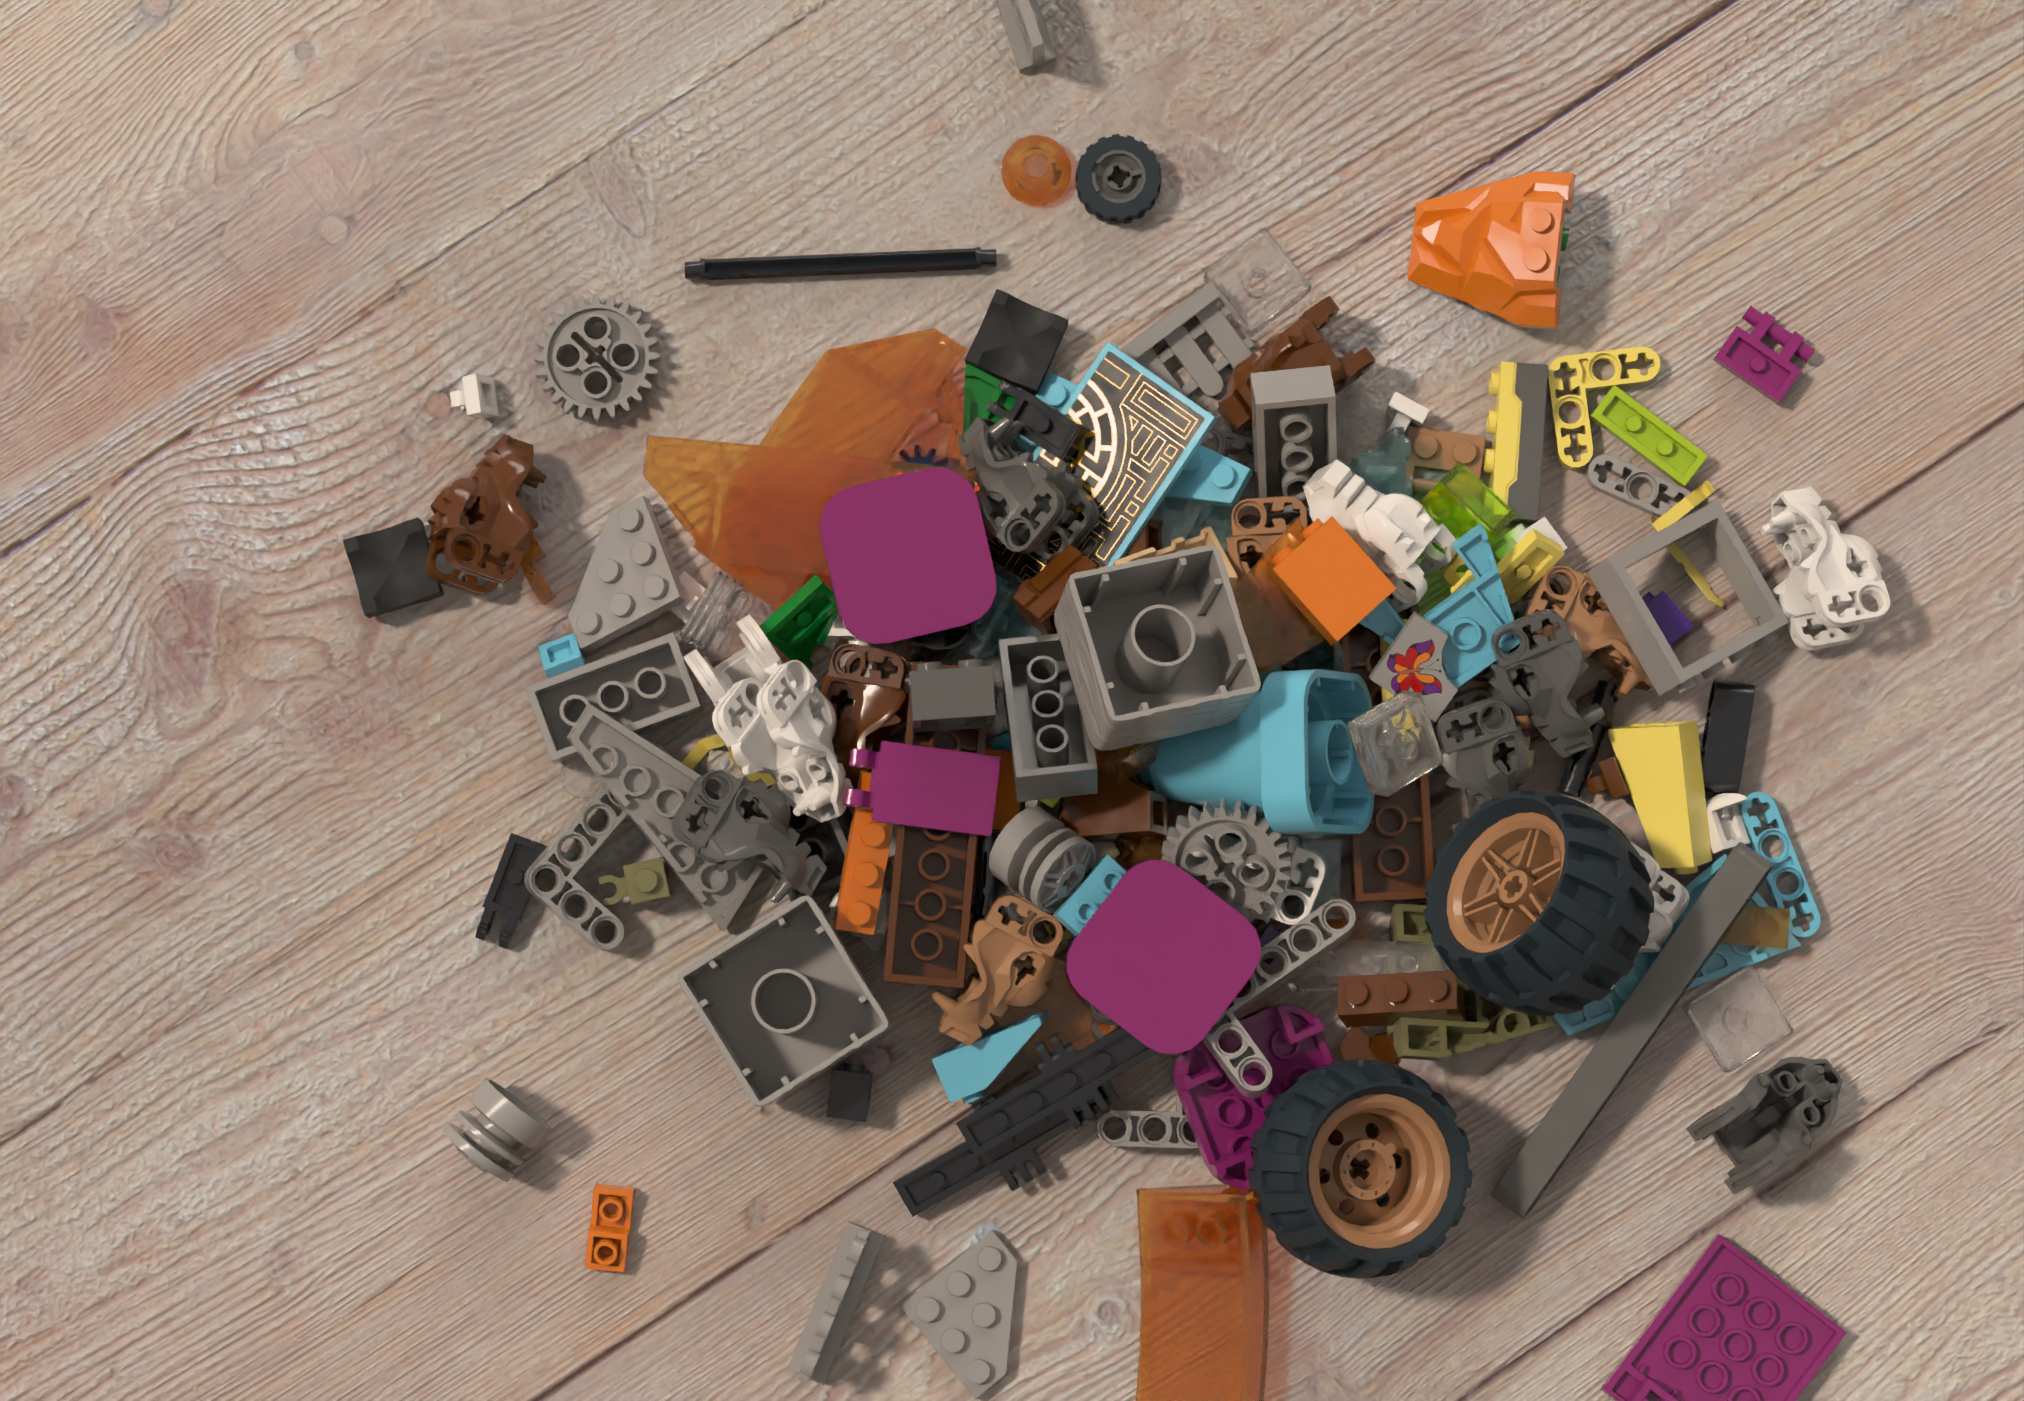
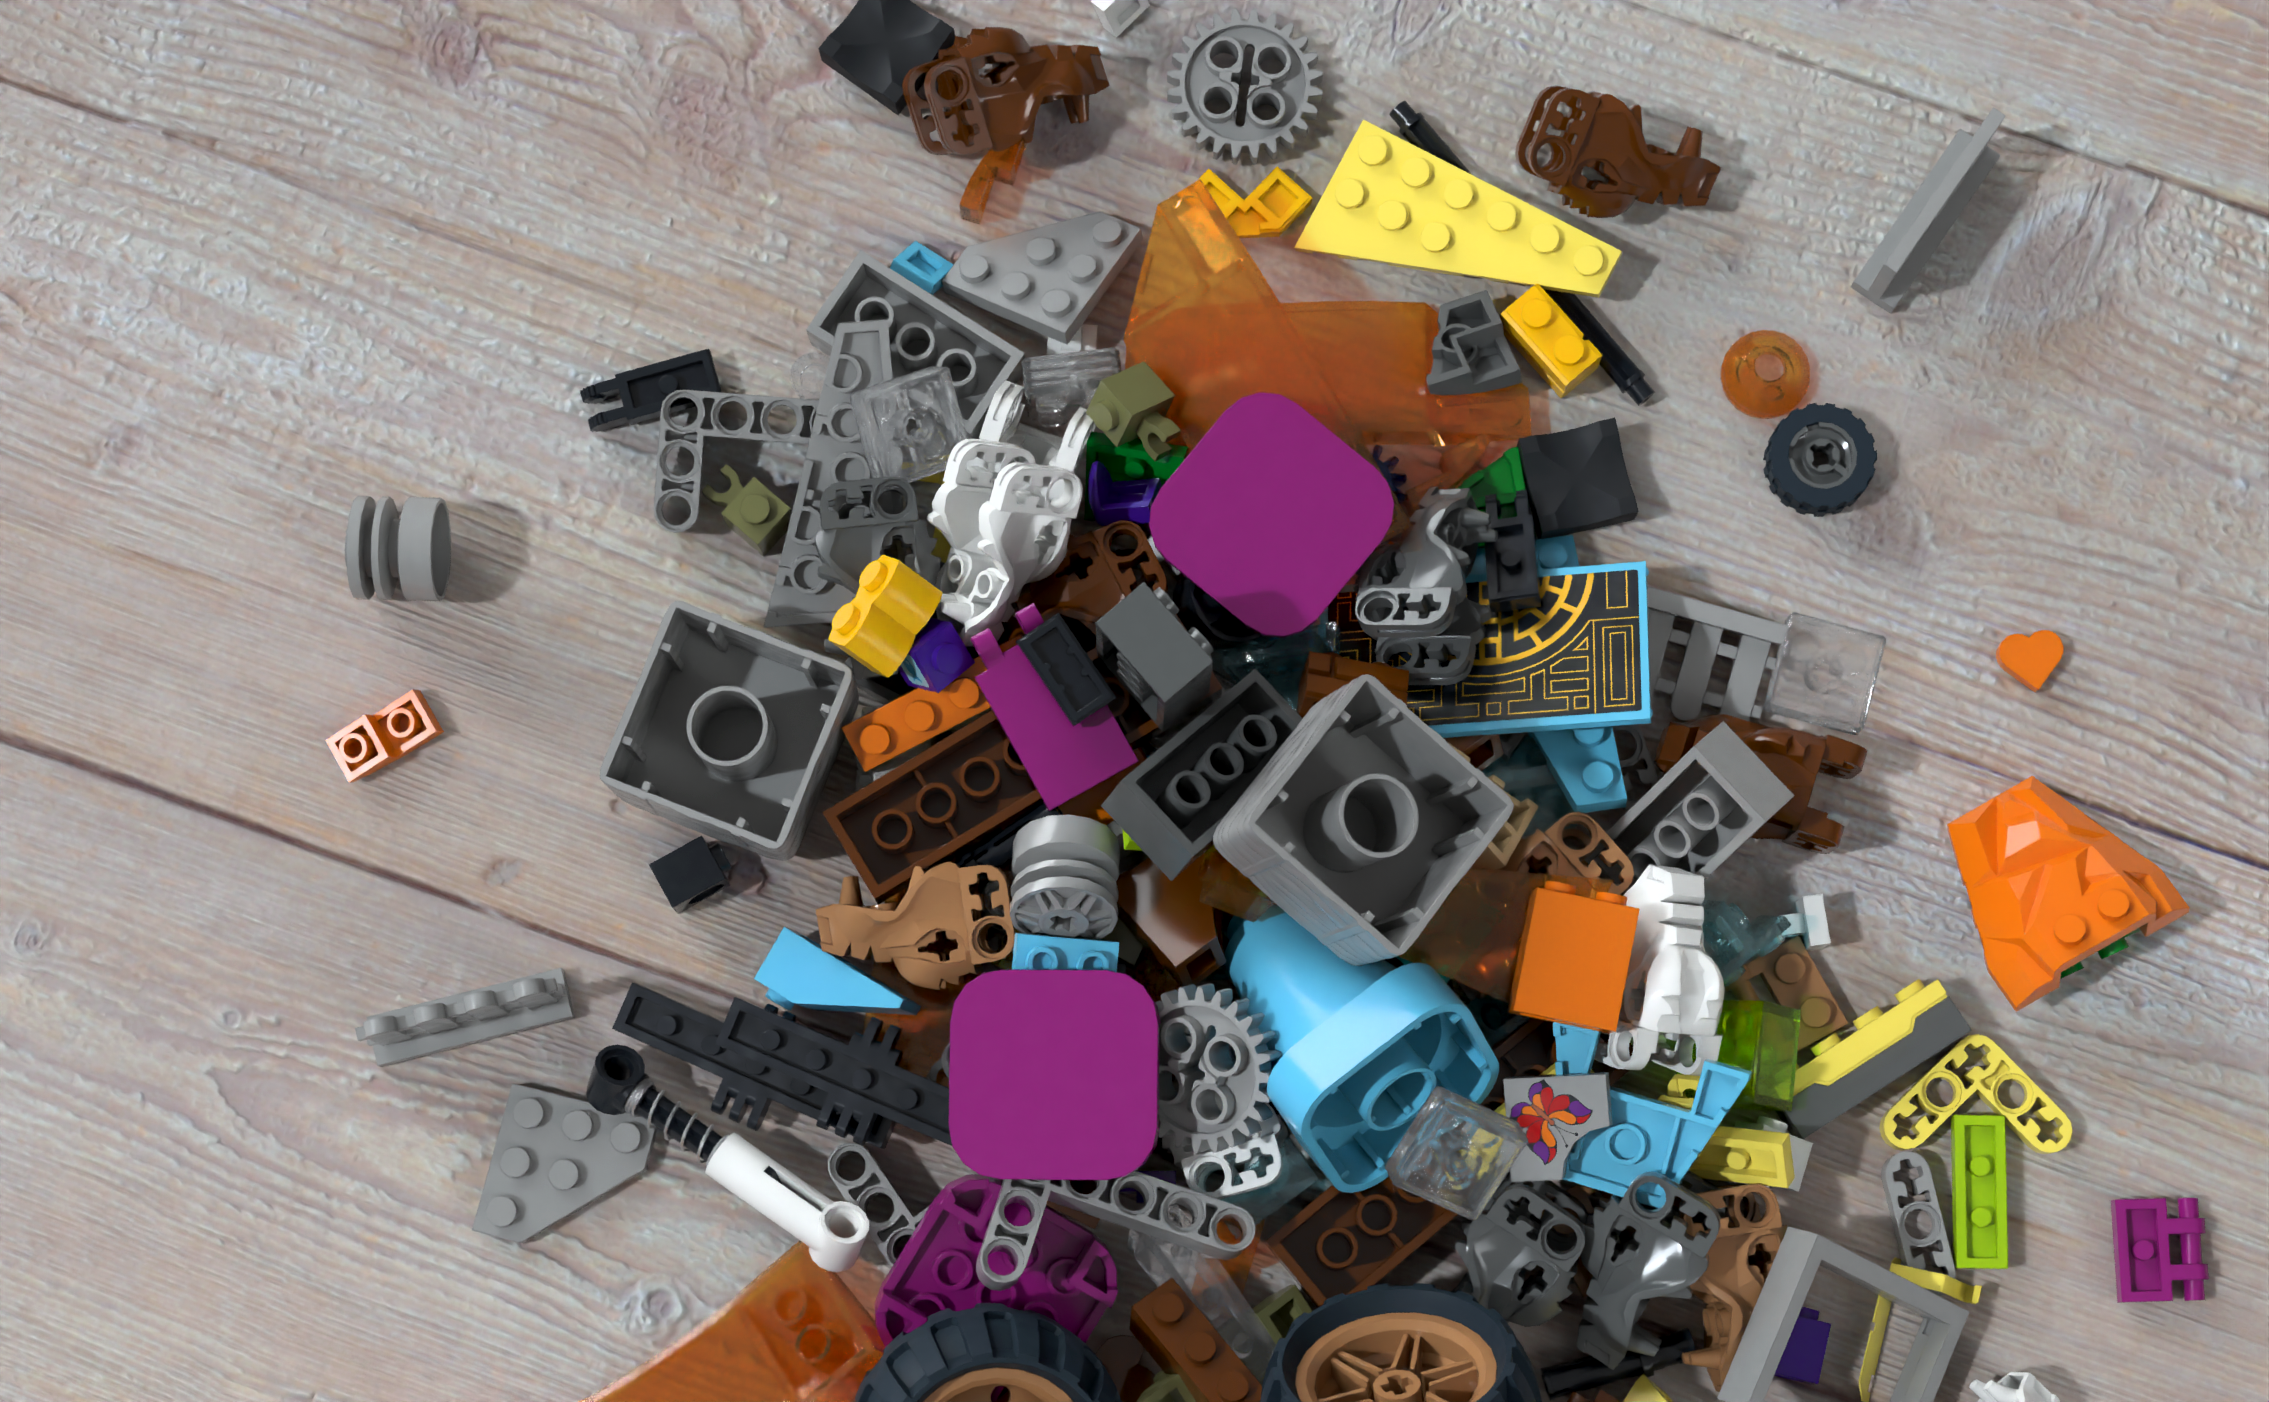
camera: 55 degrees right, 5 degrees down
none -> piece [586,1045,869,1272]
none -> yellow brick [828,555,943,678]
none -> clear brick [850,366,968,490]
none -> dark purple brick [898,618,975,693]
none -> black plate [1016,613,1116,727]
none -> olive brick [1086,361,1181,461]
none -> dark purple plate [1088,461,1162,526]
none -> yellow tile [1176,166,1312,239]
none -> light yellow wing [1294,120,1622,298]
none -> dark grey slope [1426,290,1522,395]
none -> yellow brick [1500,283,1603,399]
none -> reddish brown animal [1515,85,1721,218]
none -> orange tile [1996,630,2064,692]

